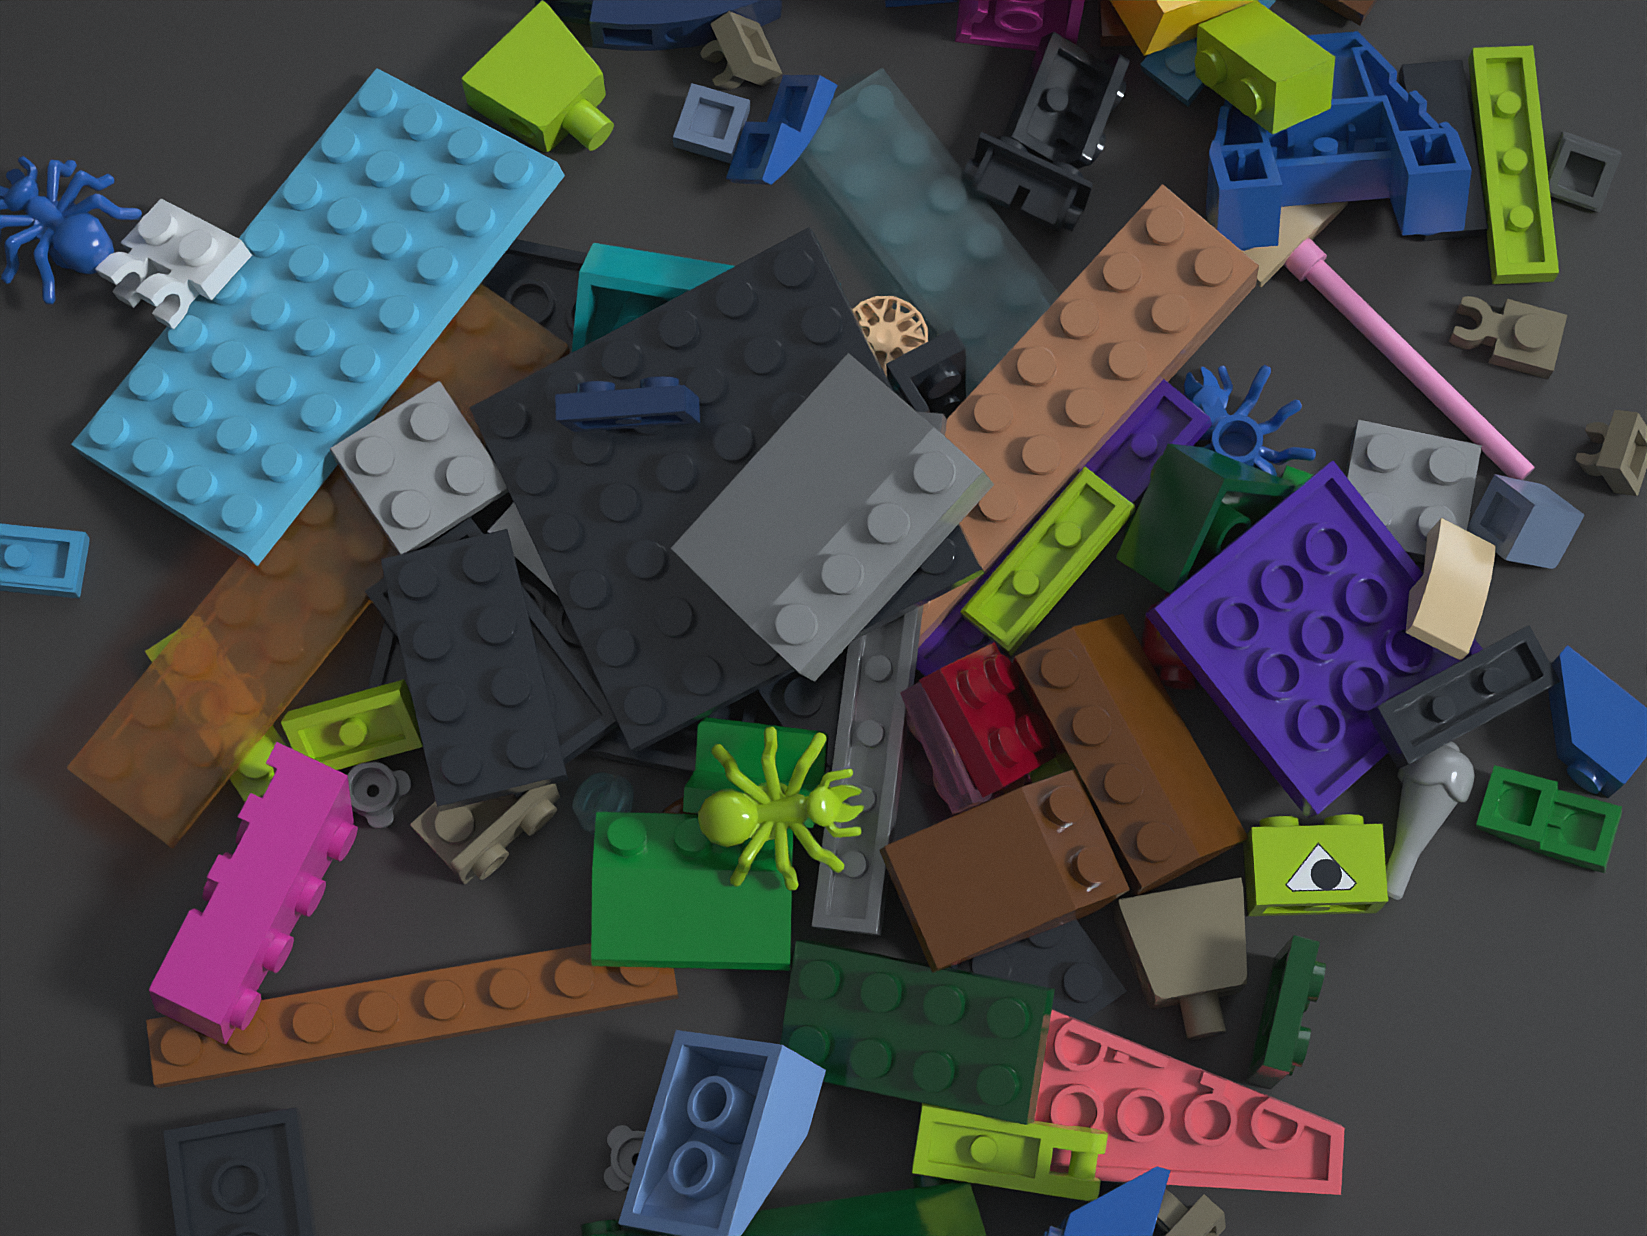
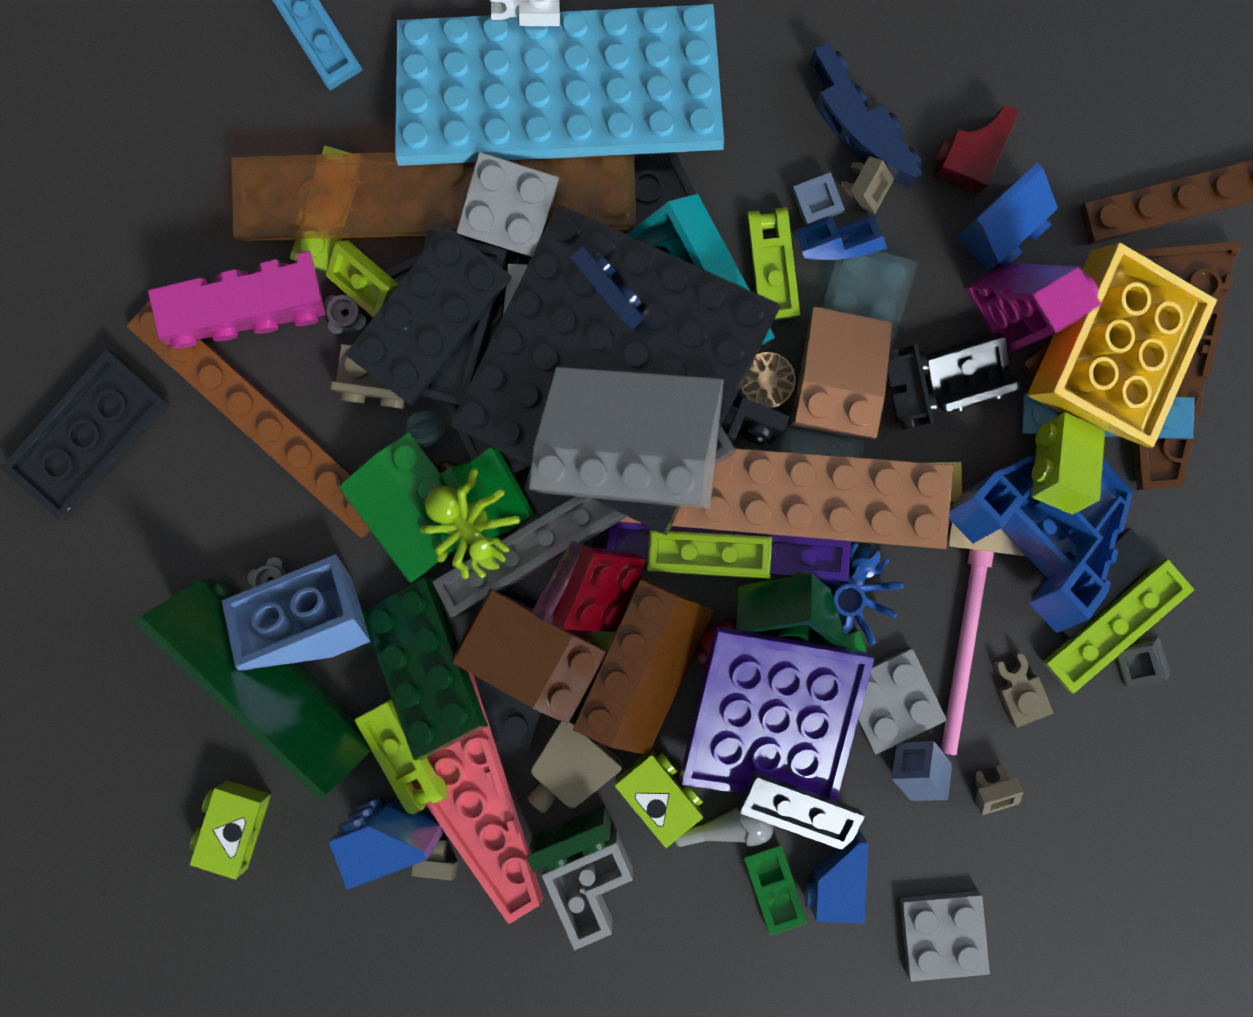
camera: 55 degrees right, 15 degrees up
lime torso [461,0,614,152] -> none
tan slope [1406,518,1496,661] -> none
none -> light grey brick [541,831,633,951]
none -> lime plate [746,207,800,321]
none -> nougat slope [789,306,892,441]

